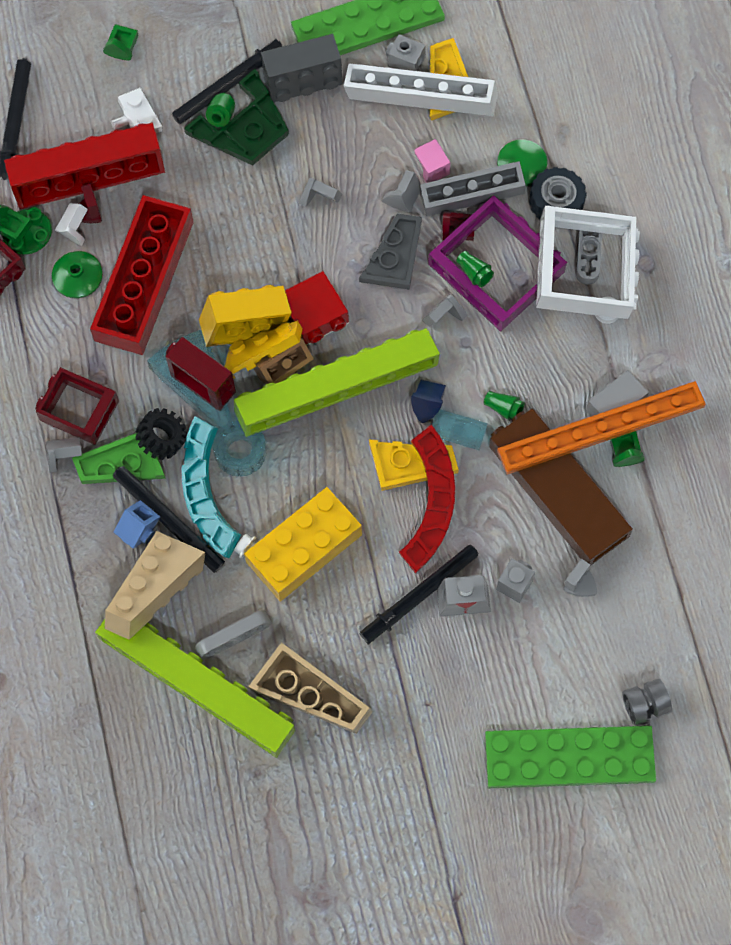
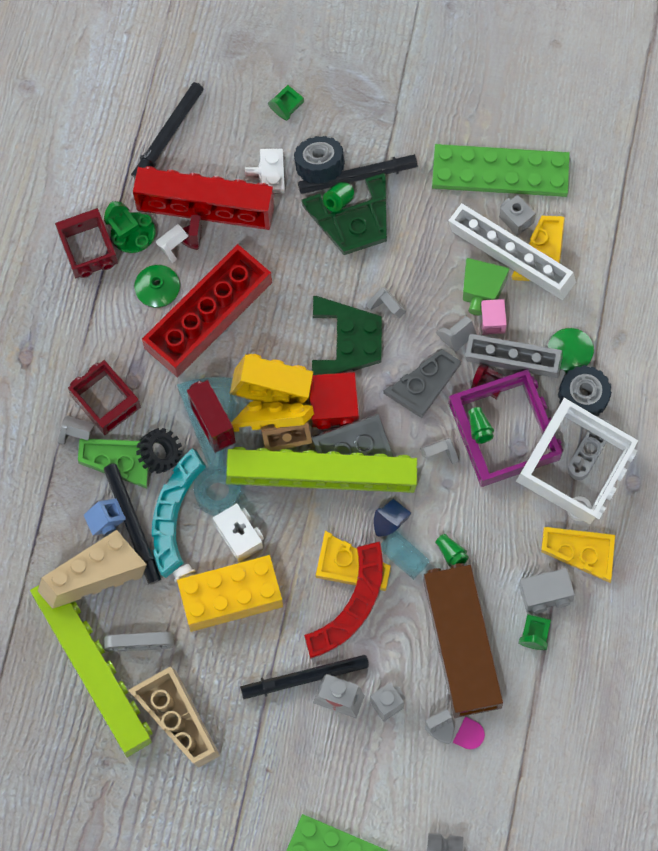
camera: 25 degrees right, 0 degrees up
dark grey brick [261,34,343,103] -> none
orange tile [497,381,706,475] -> none
none -> white brick [213,503,264,563]
none -> black wheel [294,136,345,184]
none -> dark green wing [312,296,382,375]
none -> dark grey wing [312,414,394,457]
none -> dark pink piece [453,717,485,749]
none -> bright green torso [463,258,509,316]
none -> yellow wing [541,527,615,583]

